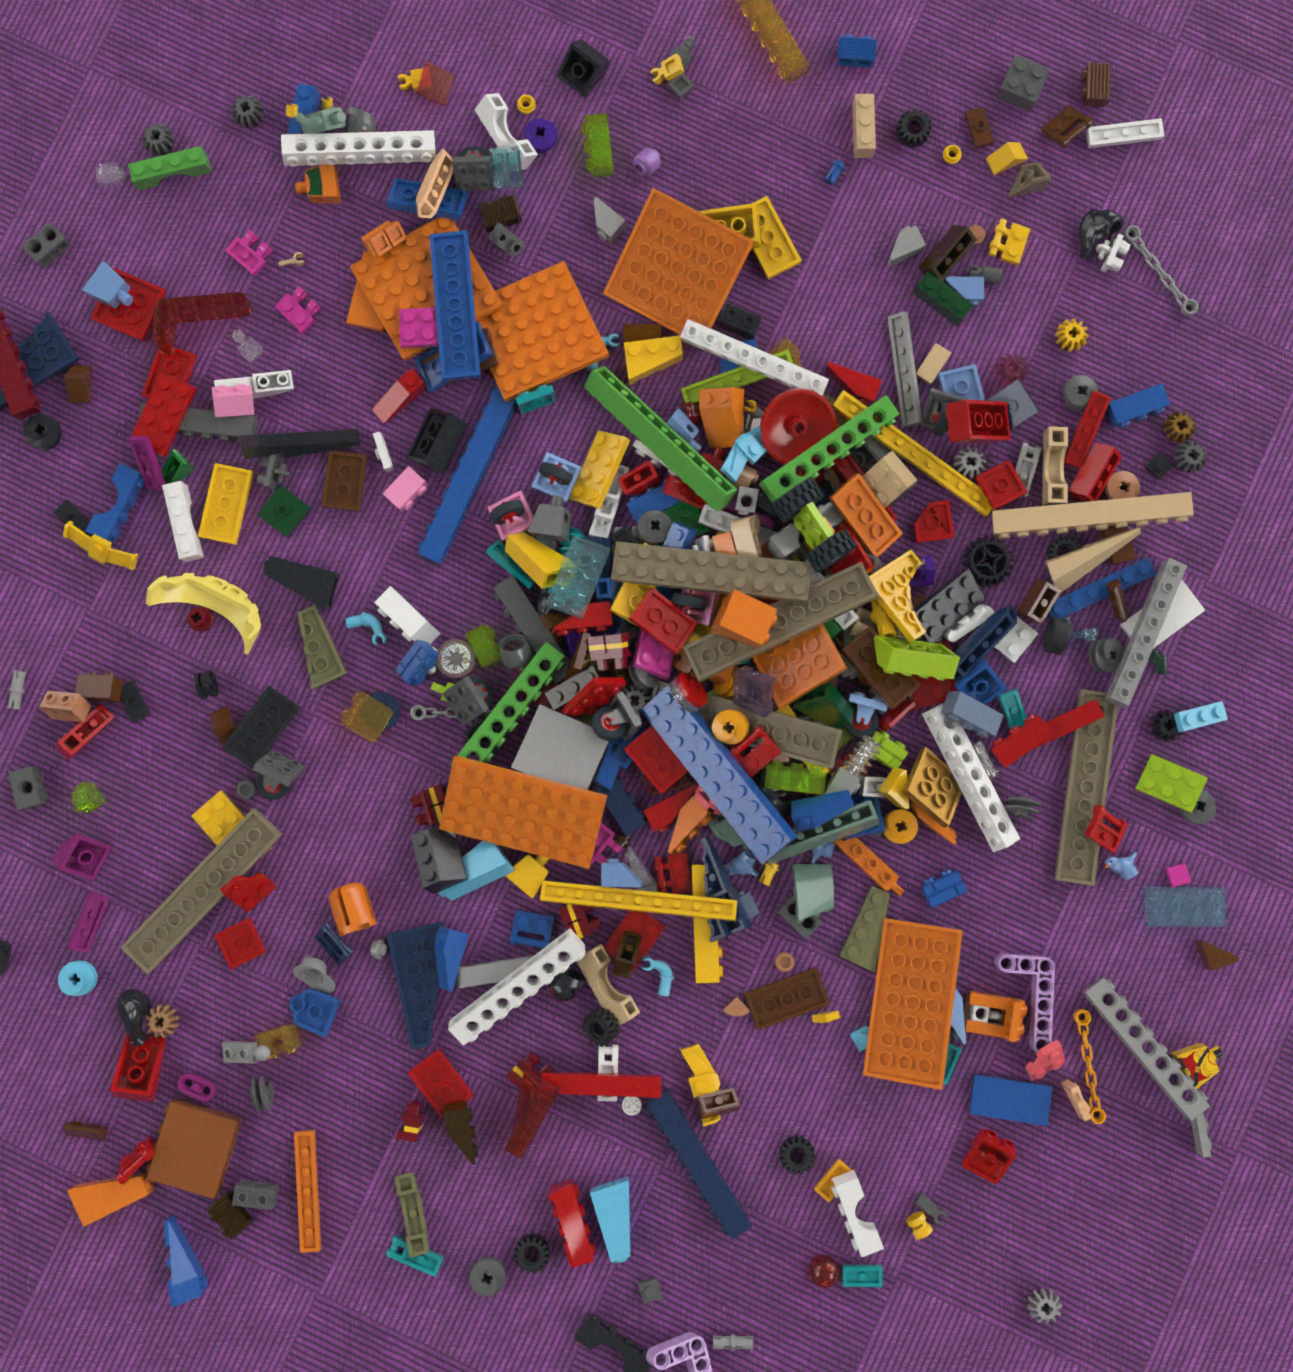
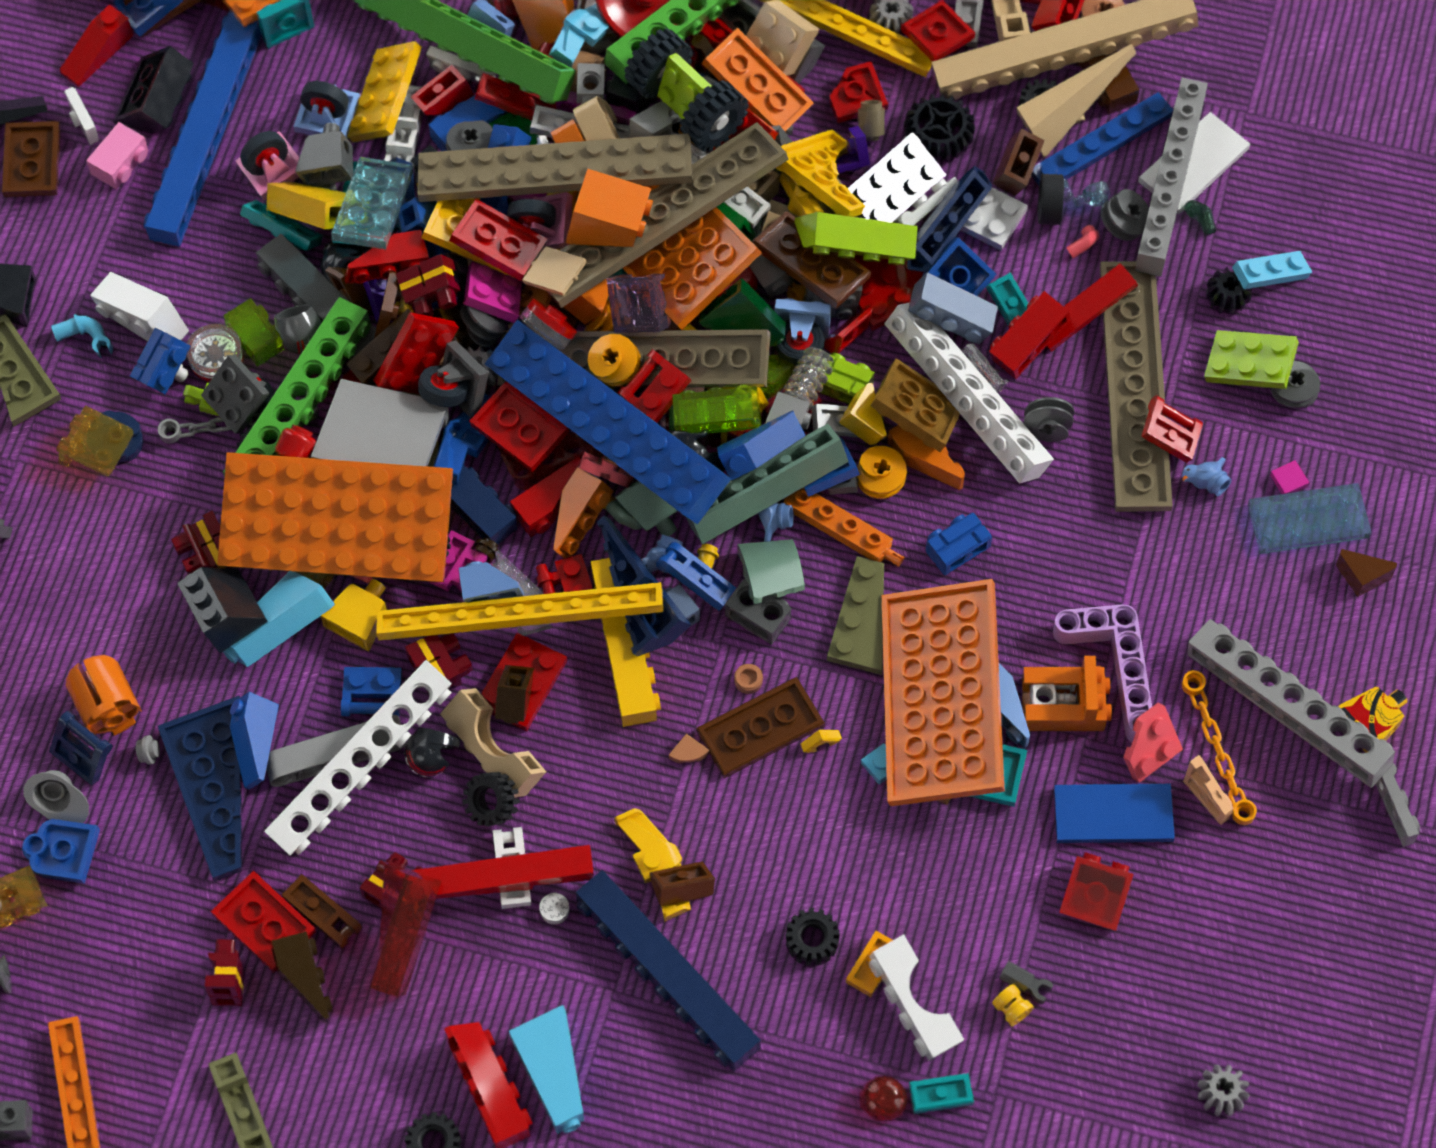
camera: 10 degrees left, 20 degrees down
medium azure piece [640,956,674,996] -> none
reddish brown slope [1106,579,1128,622] -> none
none -> red head [275,424,316,458]
none -> reddish brown plate [282,874,363,950]
none -> tan piece [523,246,587,296]
none -> blue plate [656,542,736,611]
none -> dark tan brick [858,100,885,141]
none -> coral arm [1066,225,1099,259]

